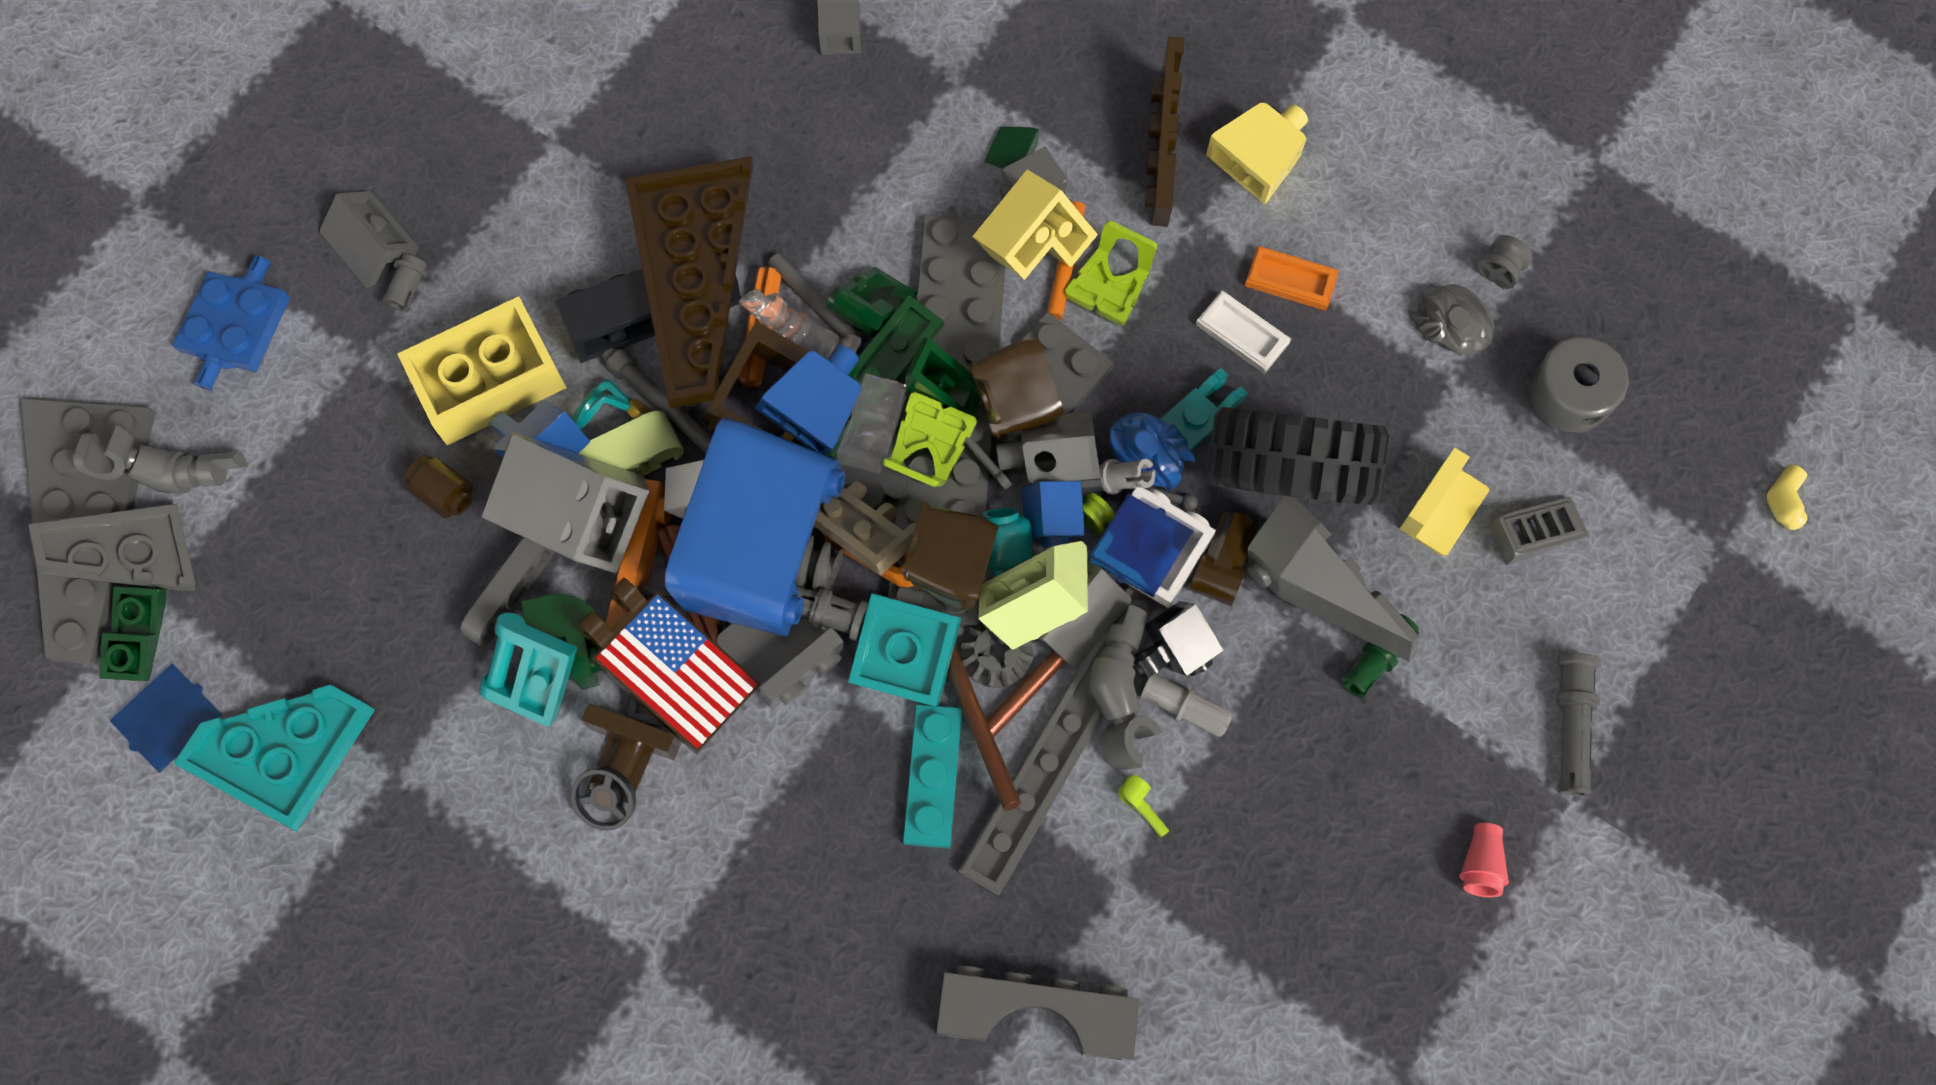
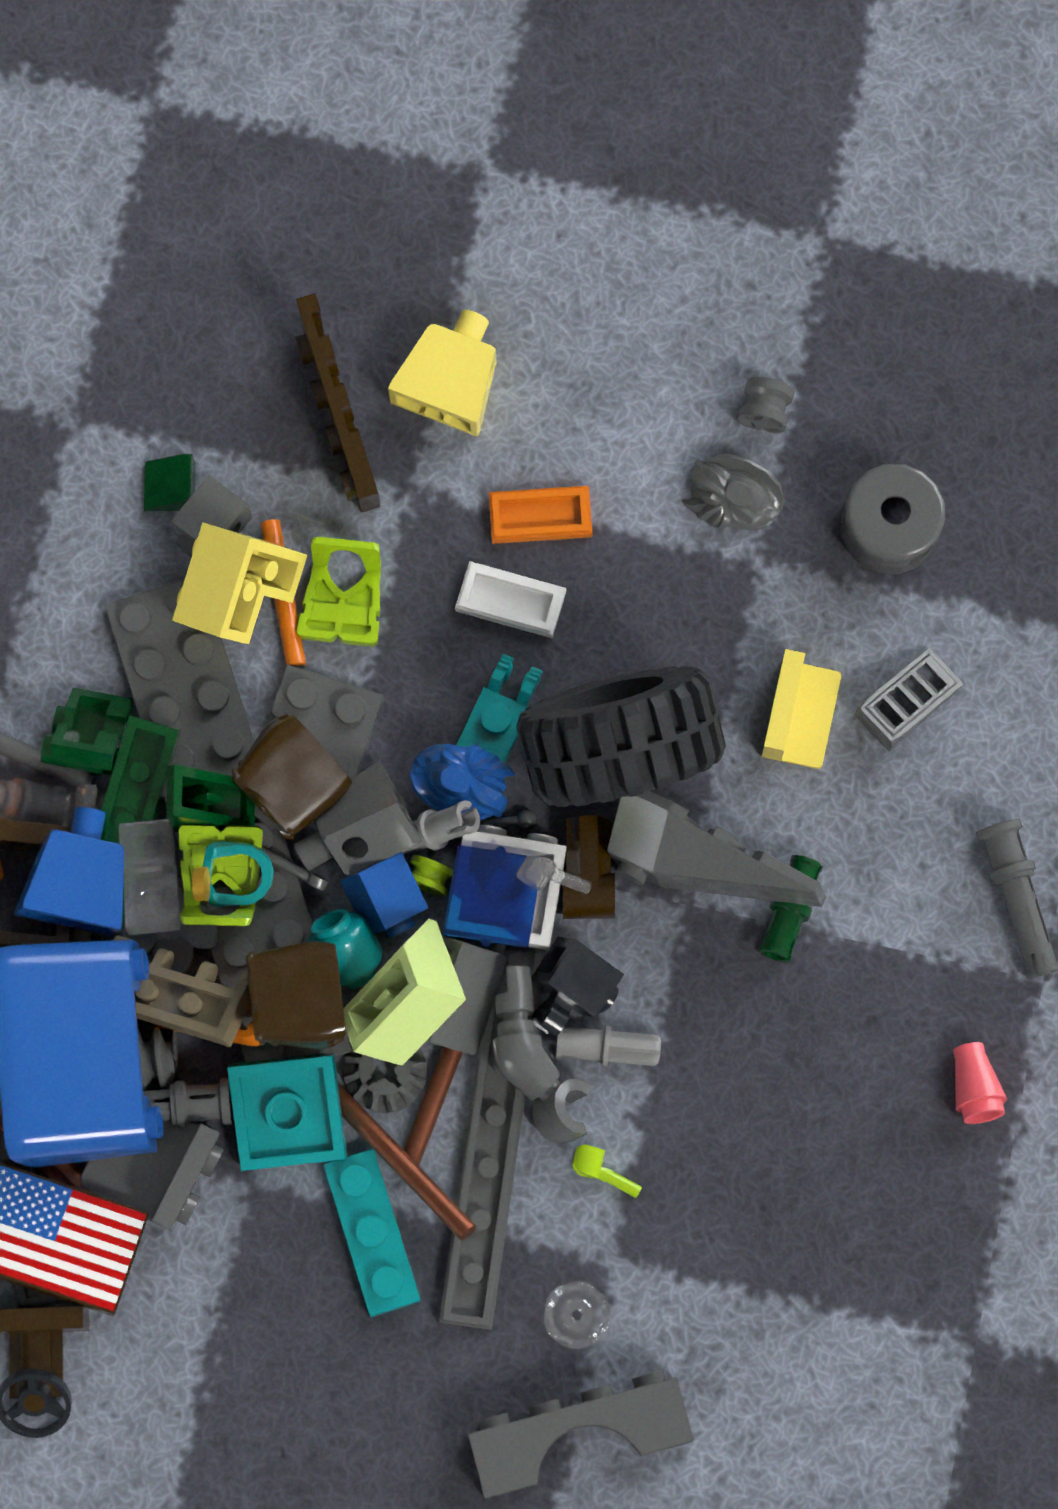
camera: 20 degrees left, 5 degrees up
none -> teal piece [192,841,274,907]
none -> clear hand [516,856,591,894]
none -> clear plate [544,1281,610,1349]

